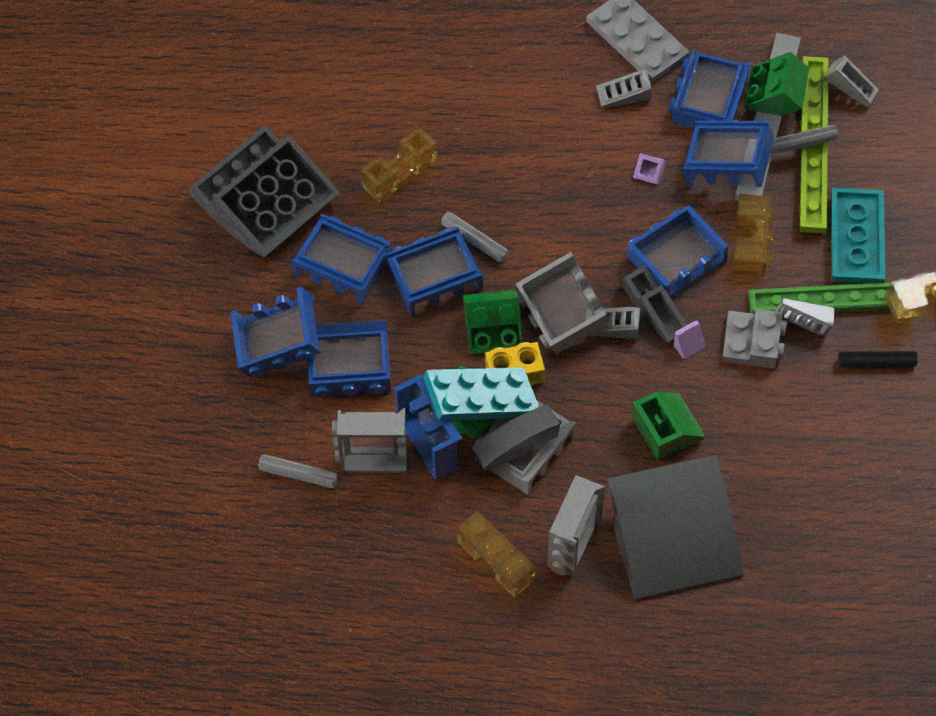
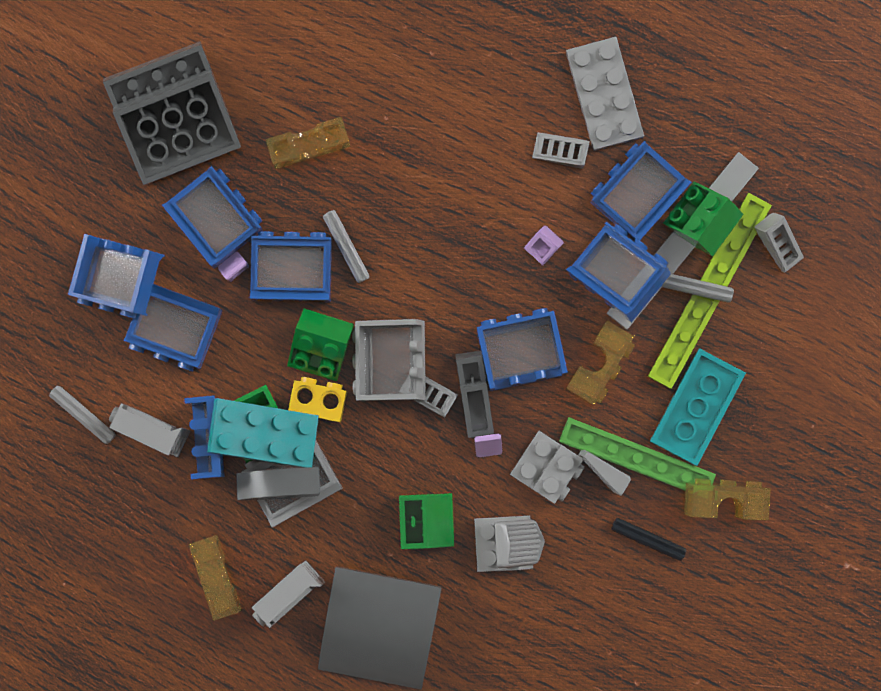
camera: 25 degrees right, 25 degrees up
none -> lavender slope [218,252,249,282]
none -> light grey piece [474,515,545,572]

